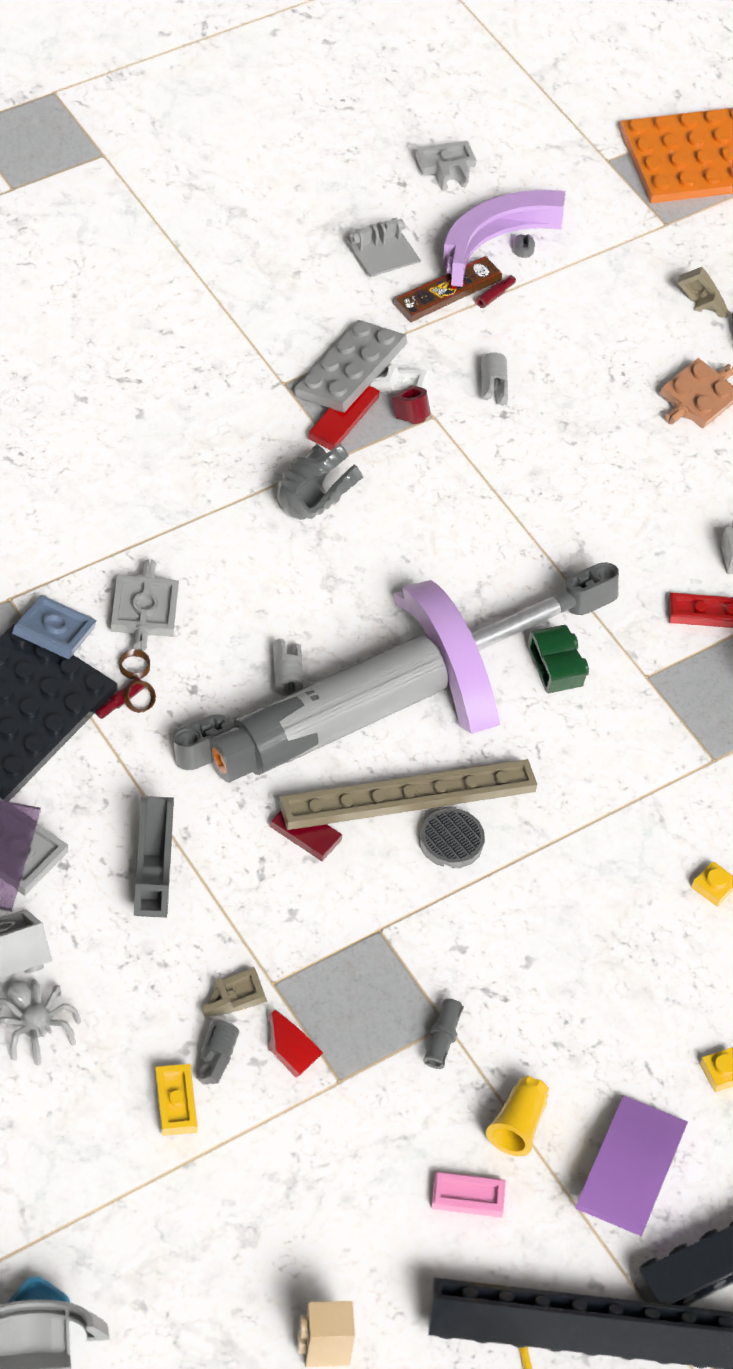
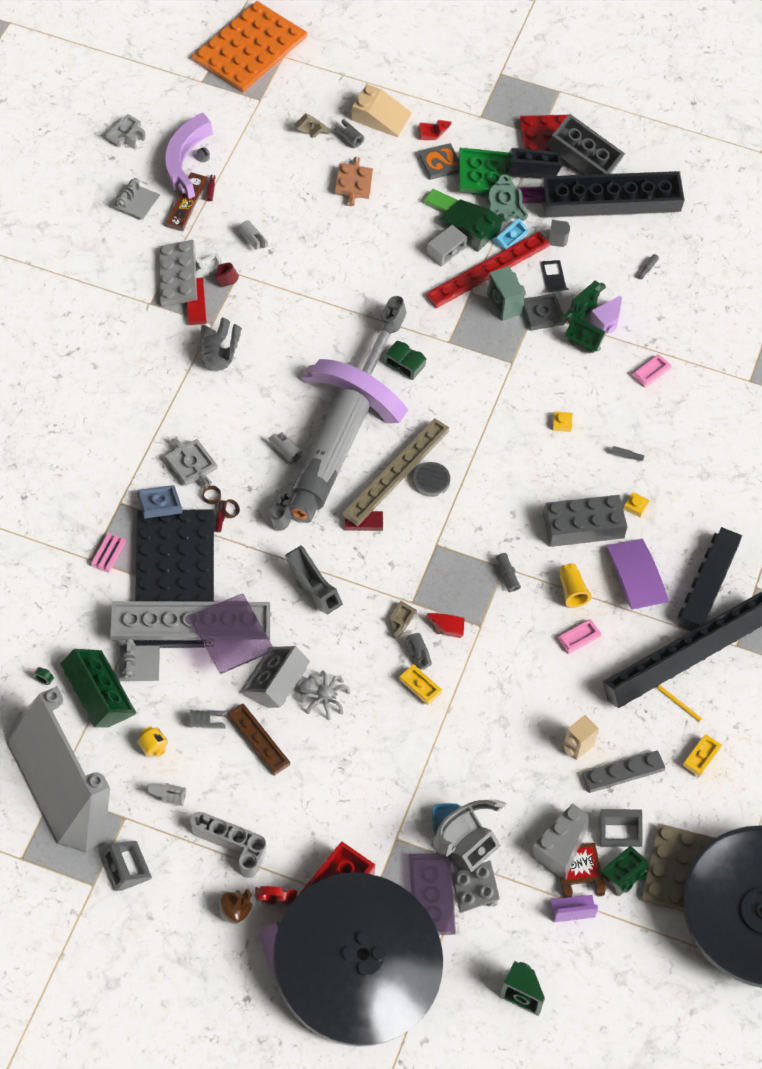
camera: 35 degrees left, 5 degrees up
none -> dark grey brick [543,494,628,547]

